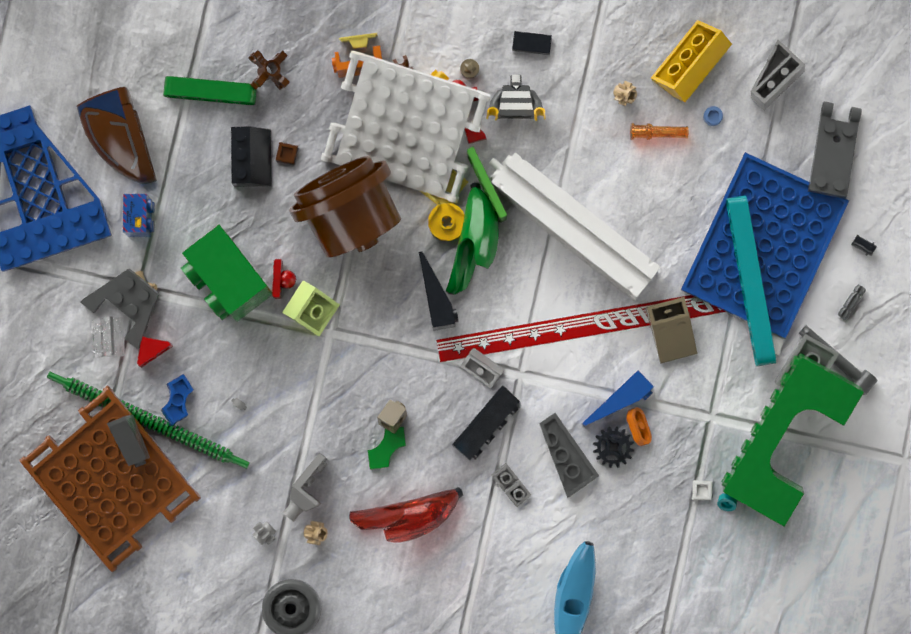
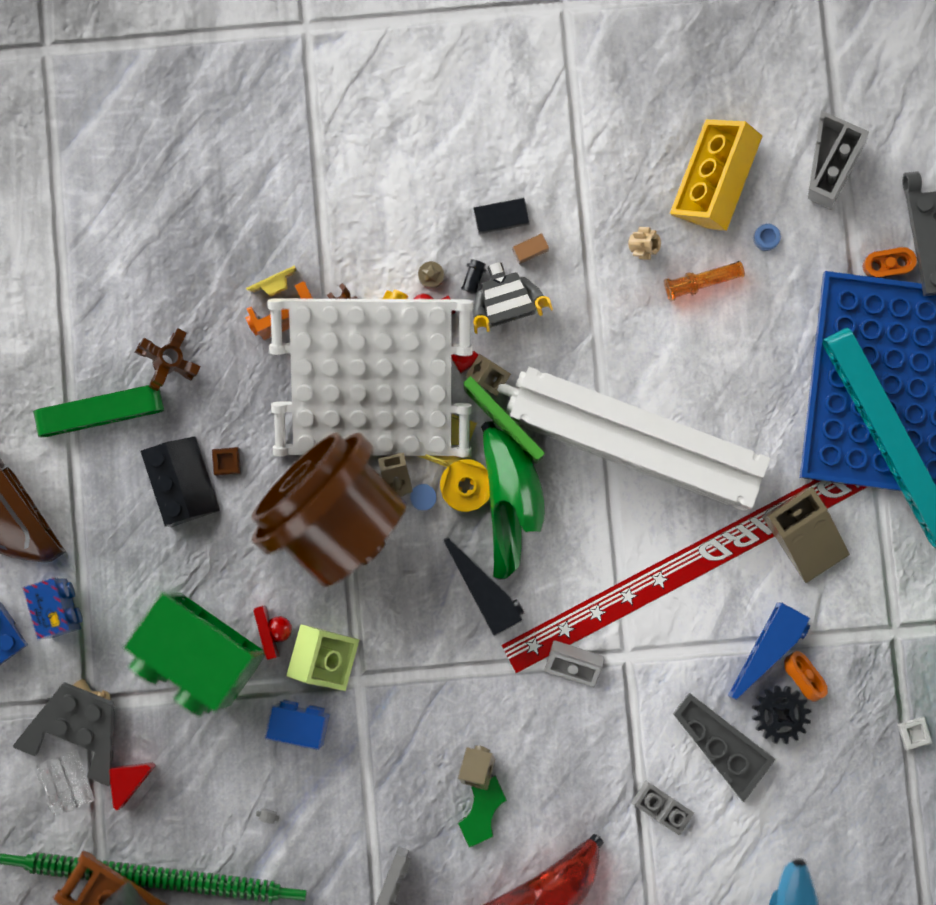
camera: 20 degrees left, 0 degrees up
blue tile [161,374,194,426] -> none
black slope [452,385,520,460] -> none
none -> blue brick [265,699,330,750]
none -> dark tan brick [378,453,413,497]
none -> medium blue tile [410,484,437,511]
none -> black pin [461,259,486,294]
none -> dark tan brick [466,354,511,396]
none -> medium nougat piece [512,233,549,264]
none -> orange plate [863,247,917,278]

